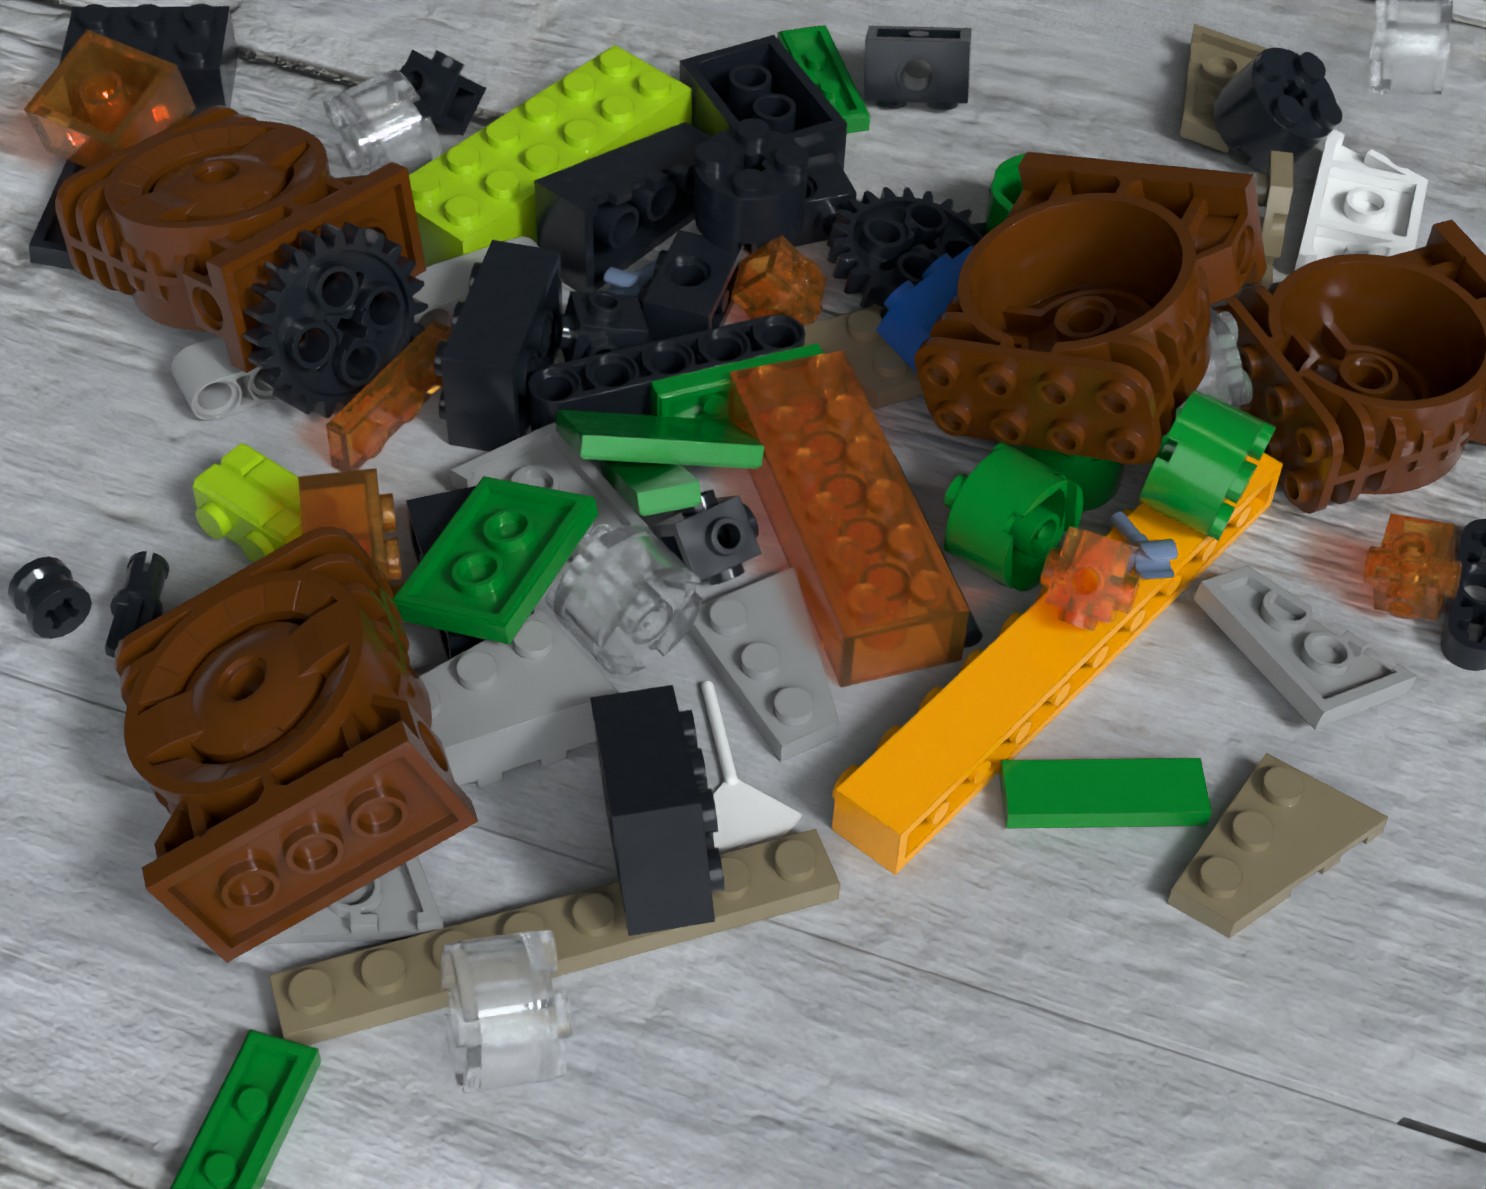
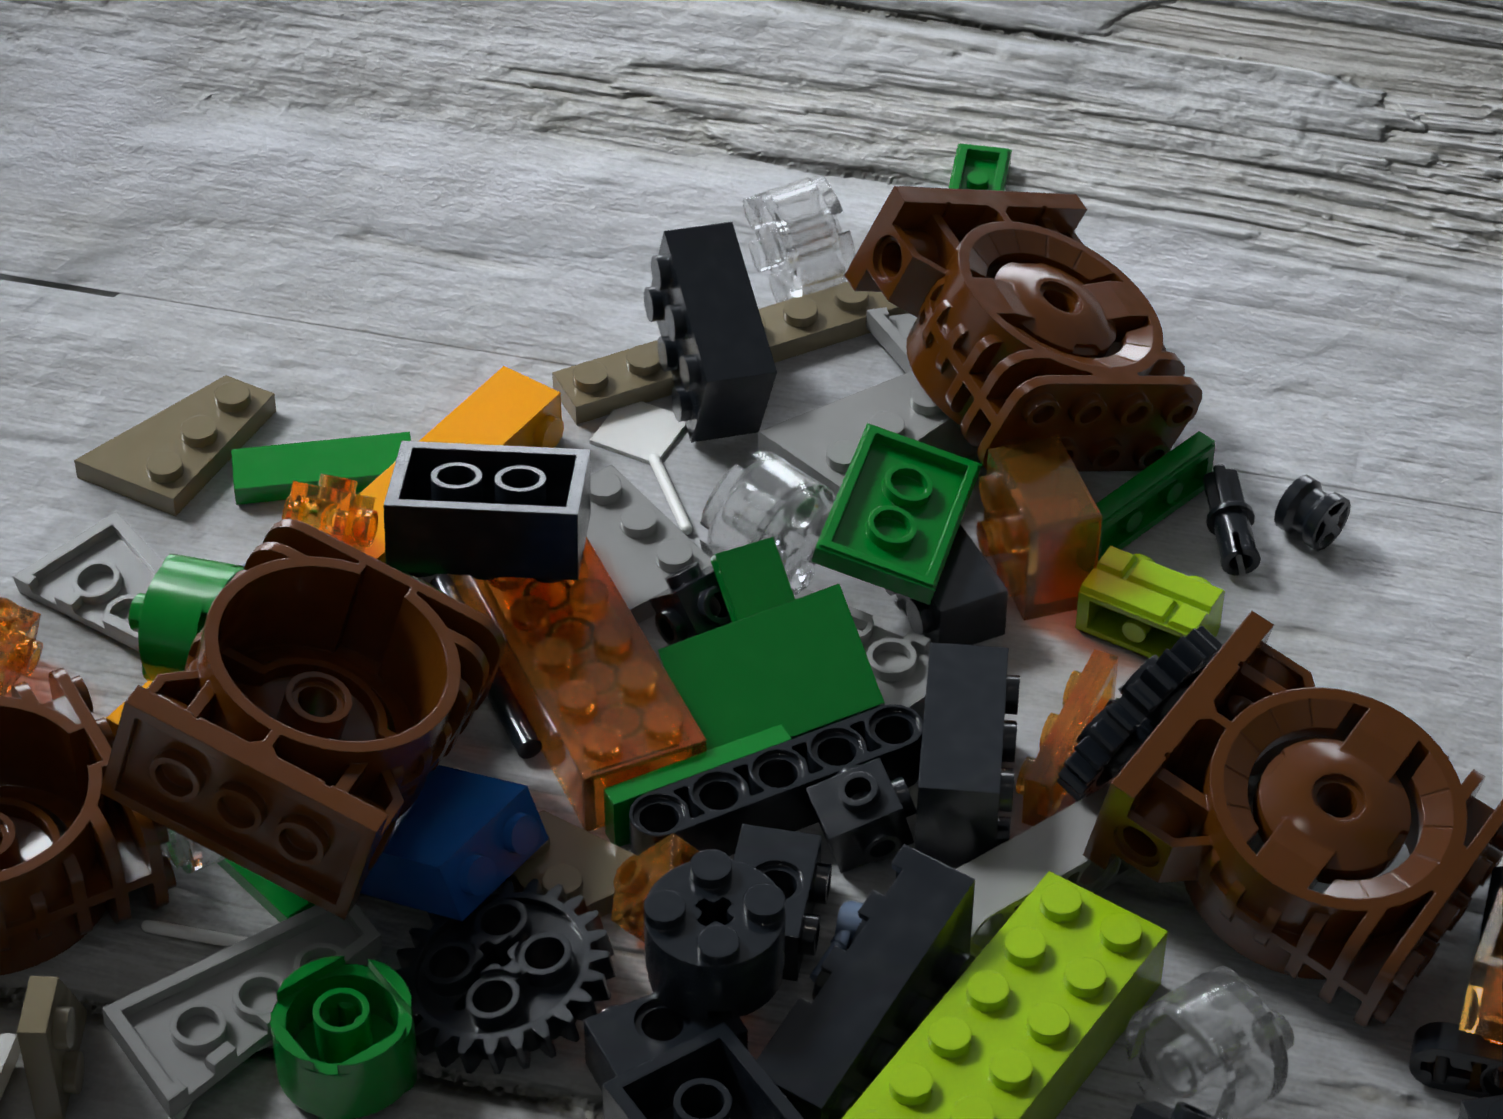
camera: 175 degrees right, 5 degrees down
none -> black brick [383,441,591,583]

